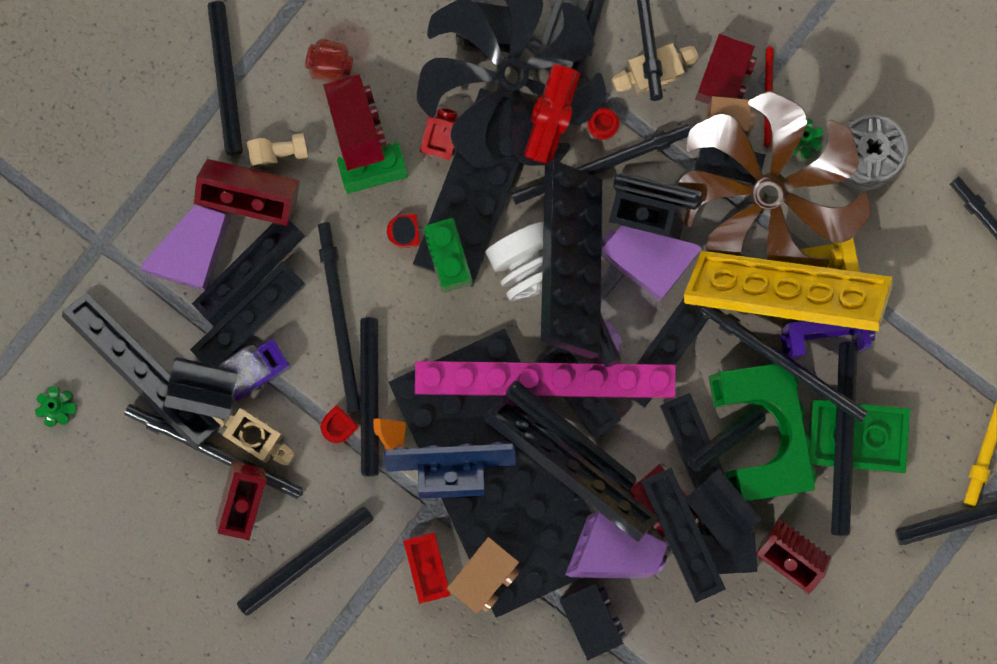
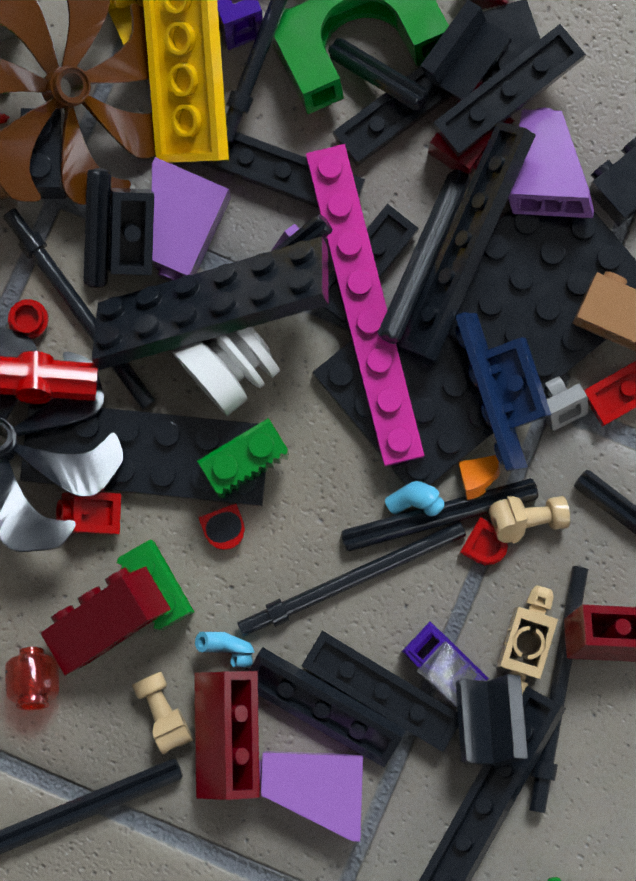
camera: 105 degrees left, 0 degrees up
none -> medium azure arm [195,632,255,667]
none -> medium azure arm [385,481,444,516]
none -> tan leg [489,496,570,544]
none -> light grey tile [545,376,589,431]

